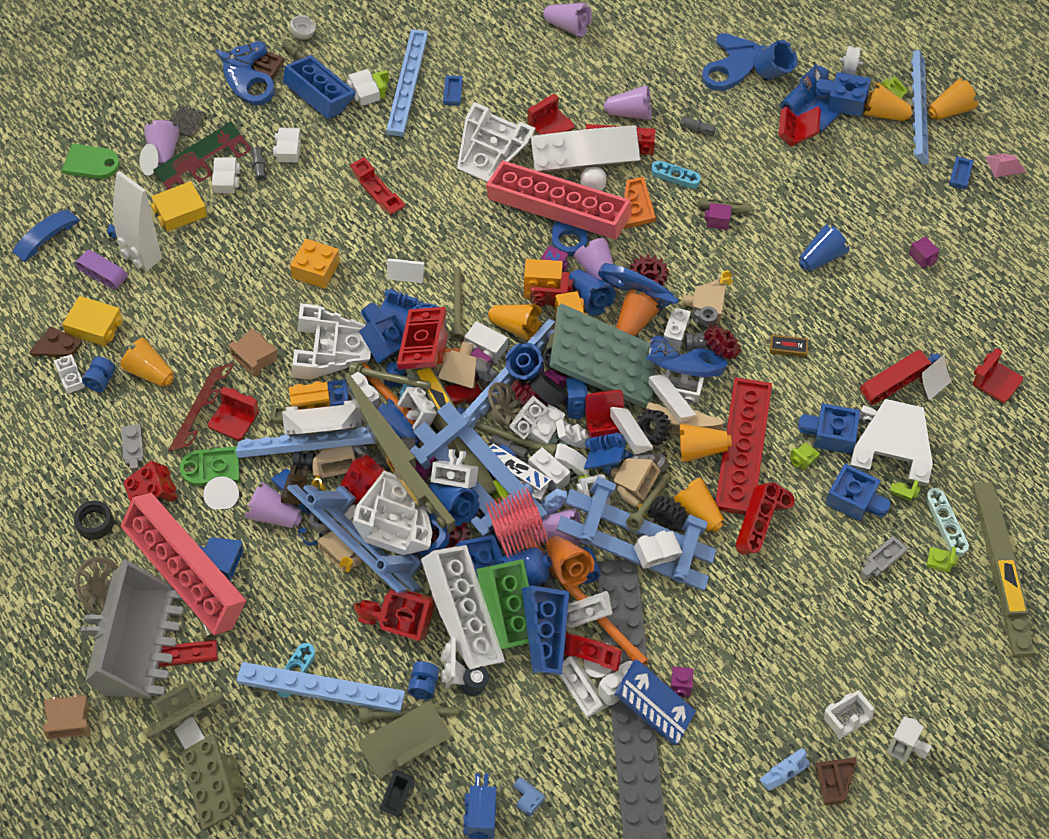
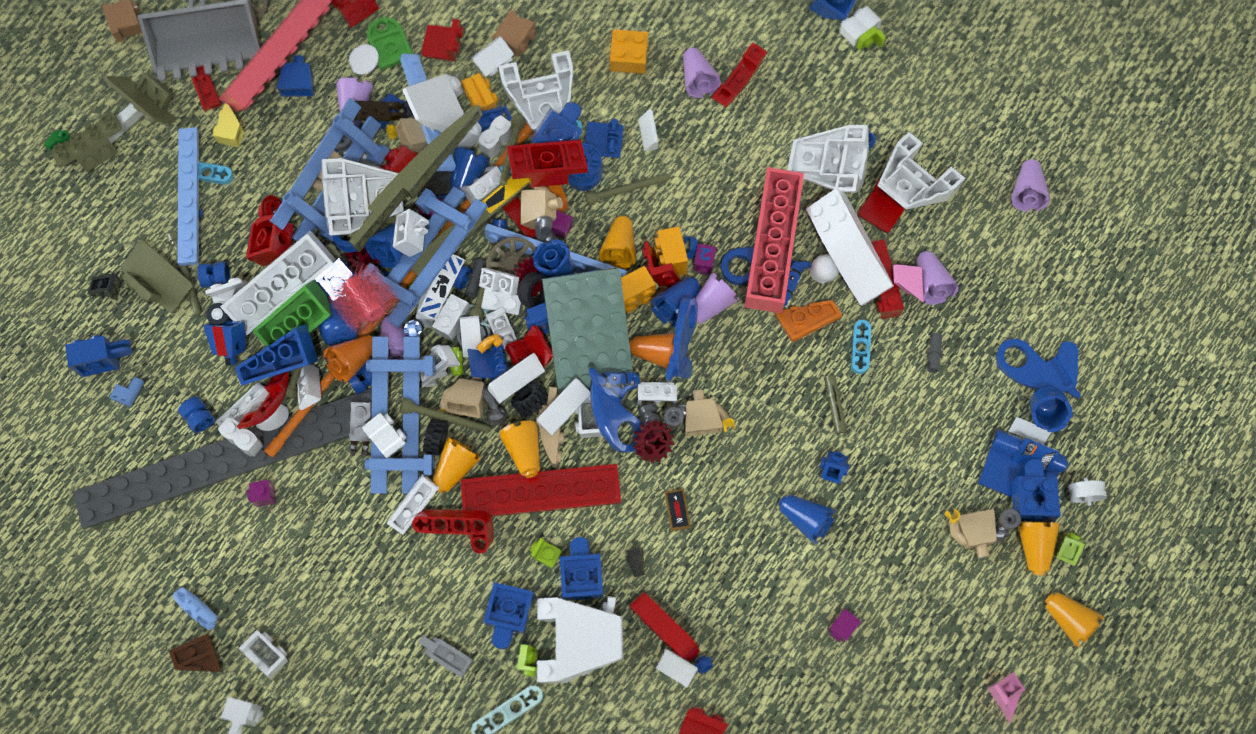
camera: 75 degrees right, 15 degrees up
dark red piece [168,363,234,451] -> none
light blue plate [386,29,428,137] -> none
blue tile [443,75,463,106] -> none
white brick [464,321,508,363] -> none
blue tile [614,660,696,746] -> none
dark red gear [630,254,669,286] -> none
magenta brick [704,203,731,230] -> none
red bracket [778,107,821,146] -> none
light blue plate [911,50,929,165] -> none
lime bracket [926,547,958,573] -> none
blue tile [949,156,974,190] -> none
none -> green arm [43,130,70,150]
none -> blue wheel [178,396,215,433]
none -> blue torso [203,321,246,365]
none -> light yellow slope [213,104,244,148]
none -> hinge [349,401,371,456]
none -> white slope [387,474,439,535]
none -> white brick [471,36,514,77]
none -> light orange arm [476,334,503,354]
none -> clear smoke cone [624,547,645,578]
none -> lavender cone [683,48,721,98]
none -> blue brick [820,451,850,484]
none -> white wedge [878,132,965,209]
none -> bright pink slope [893,264,924,303]
none -> tan torso [945,508,1021,559]
none -> white sticker [1009,417,1051,445]

